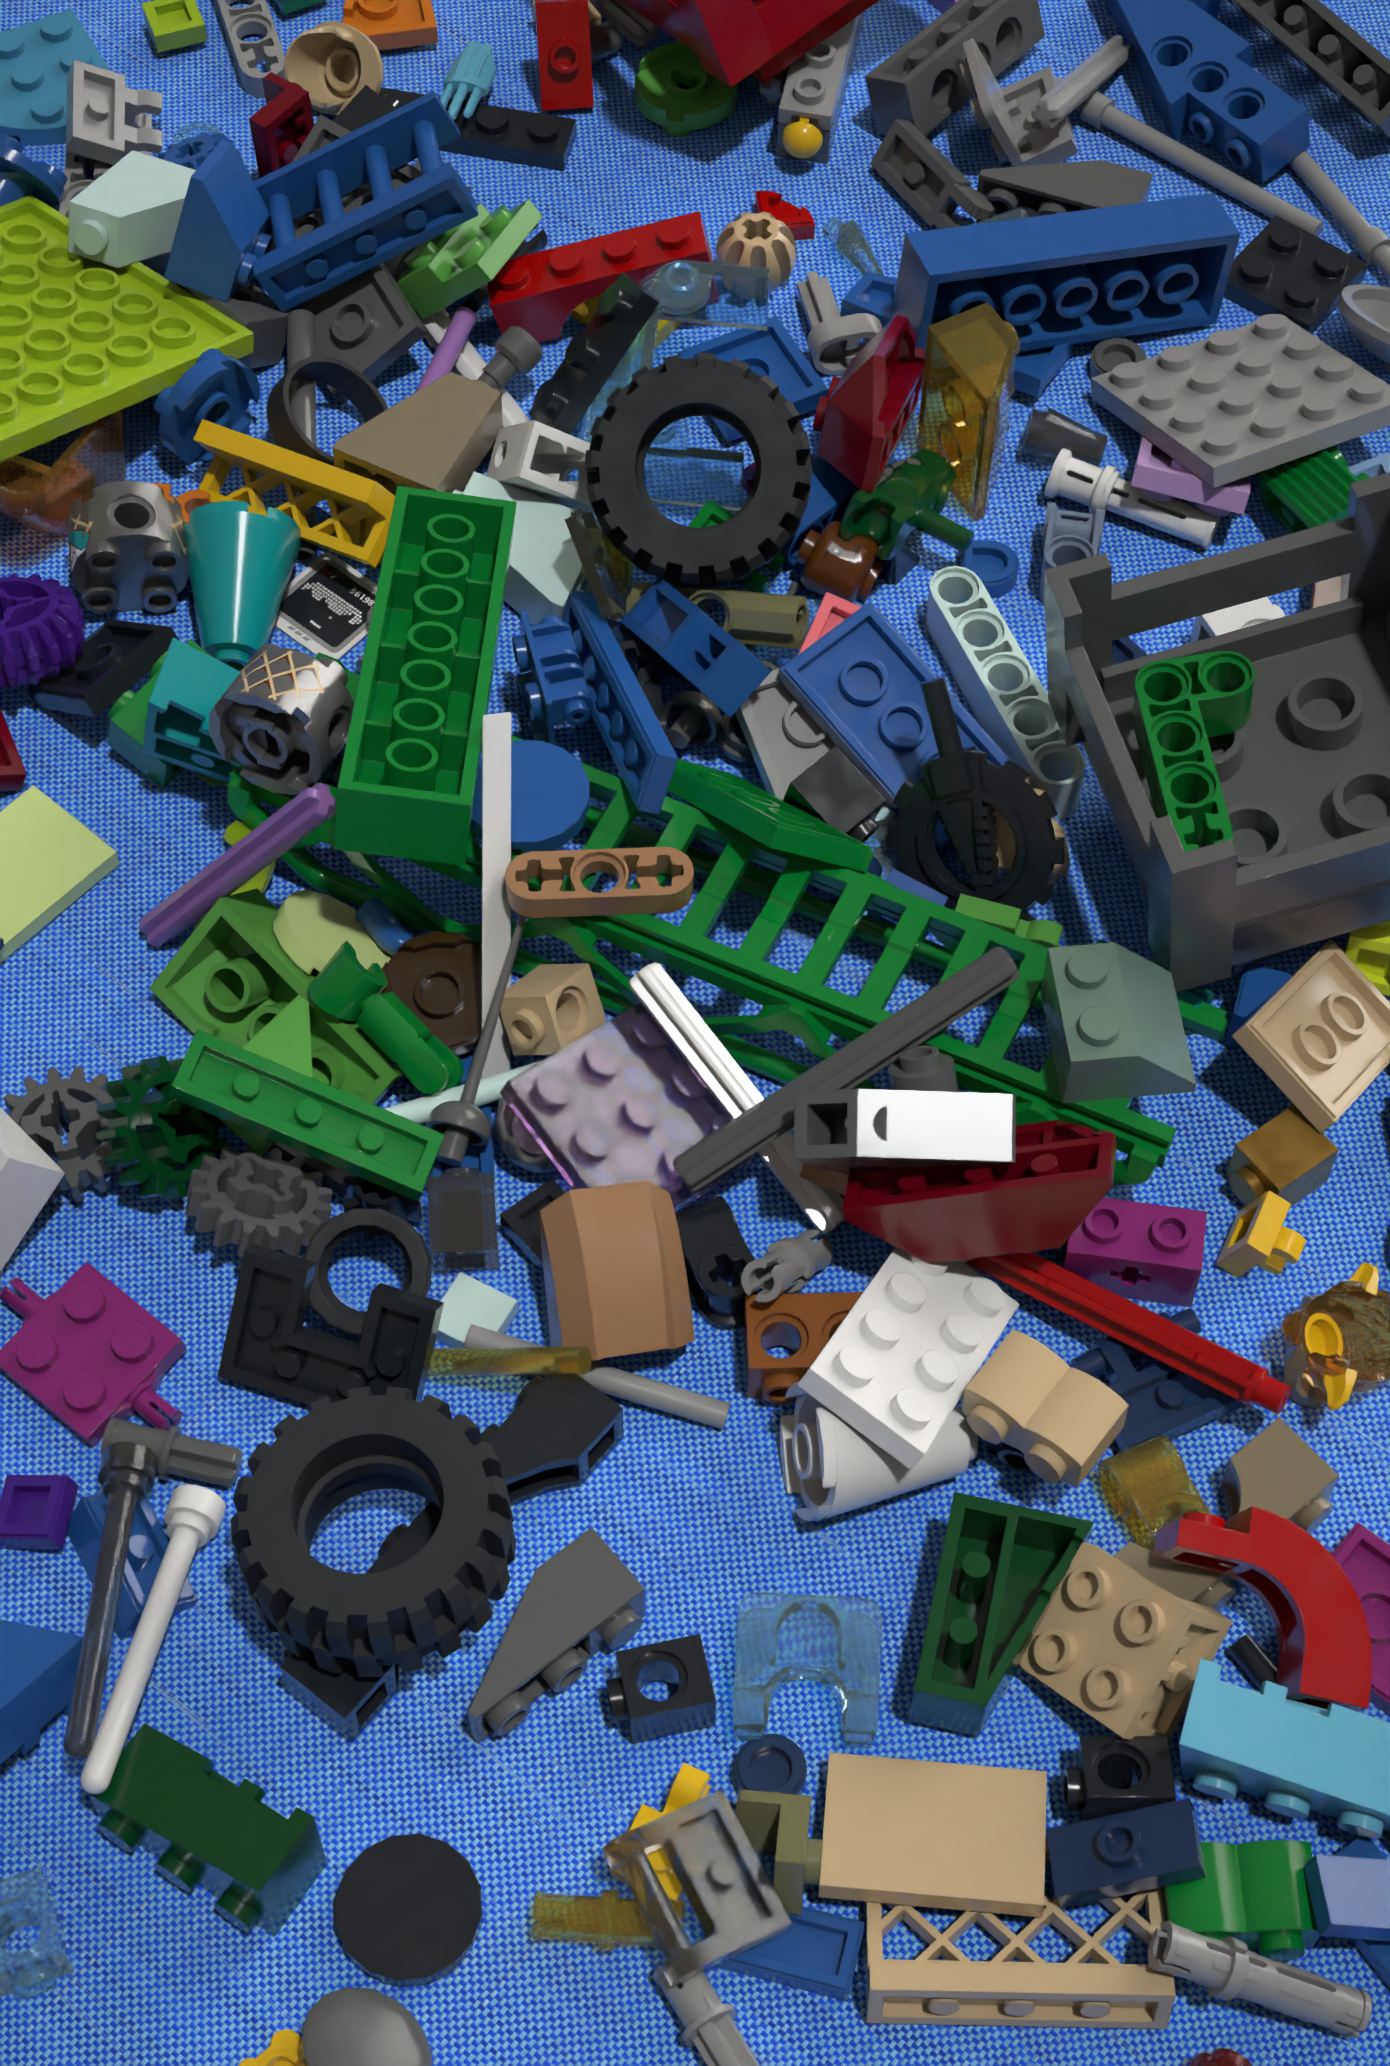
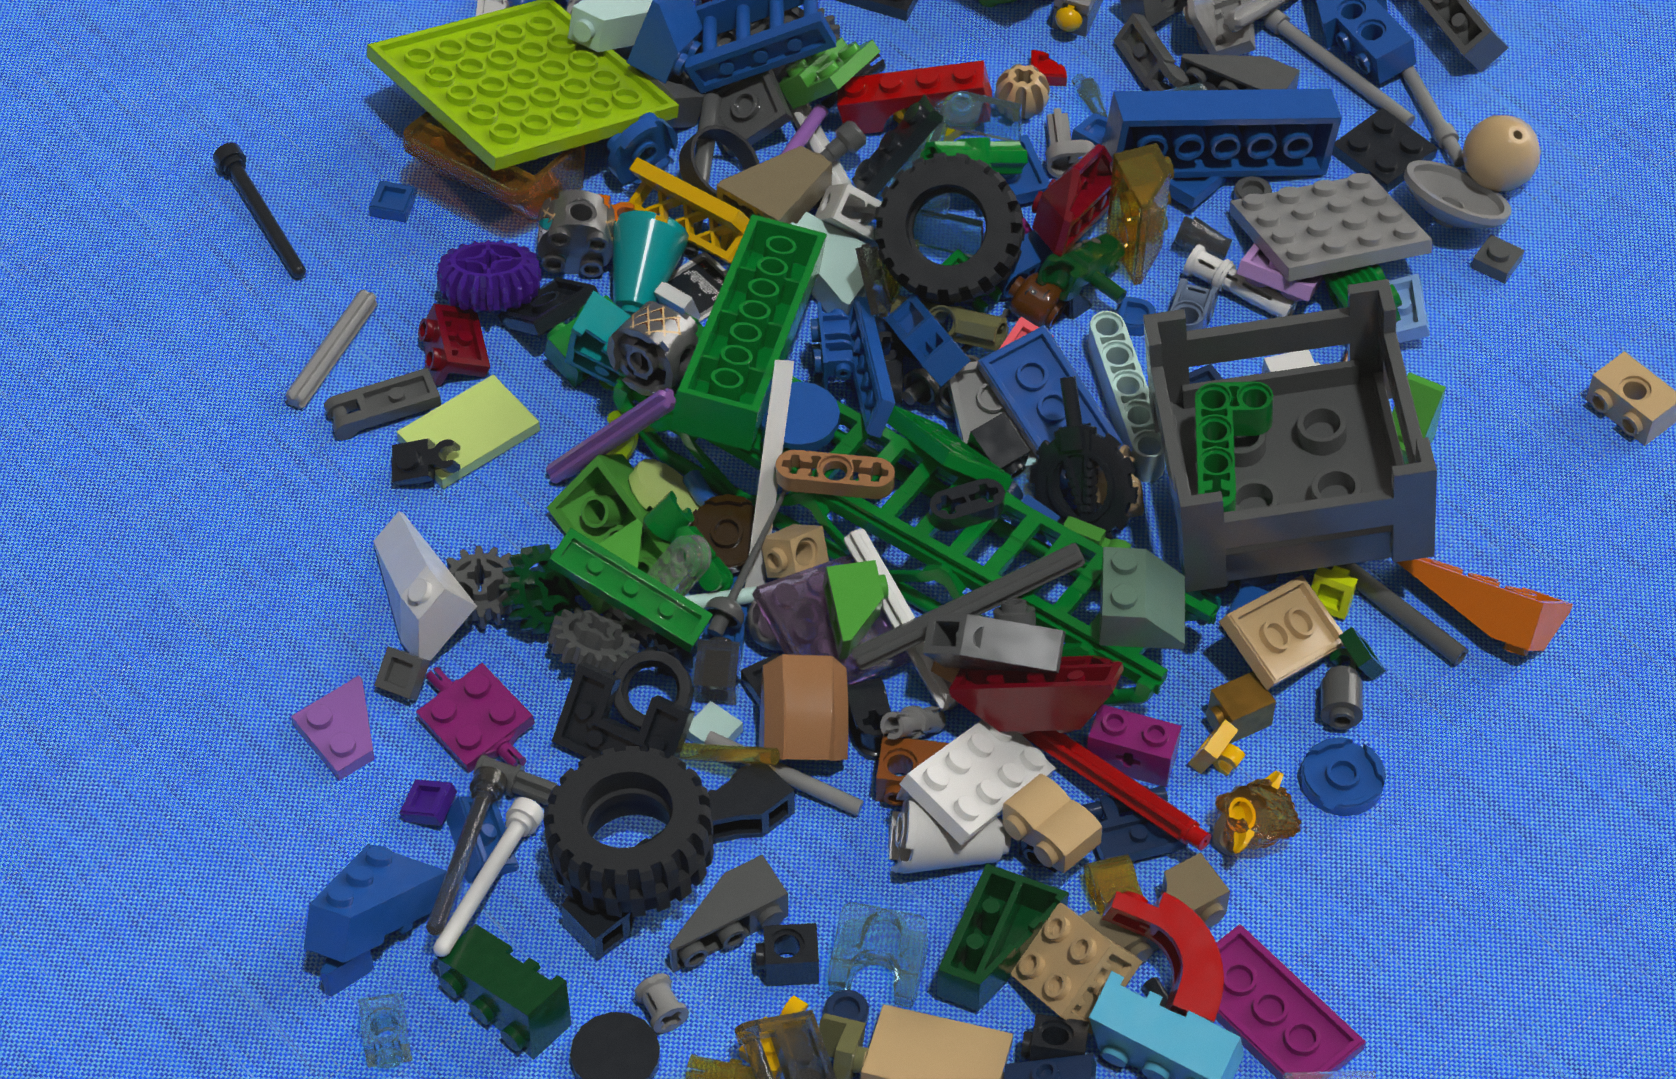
camera: 10 degrees right, 5 degrees down
none -> light grey bush [635,973,689,1033]
none -> clear plate [648,534,712,596]
none -> white tile [654,282,700,320]
none -> bright green slope [822,560,889,660]
none -> green piece [920,137,1028,175]
none -> black beam [929,478,1005,532]

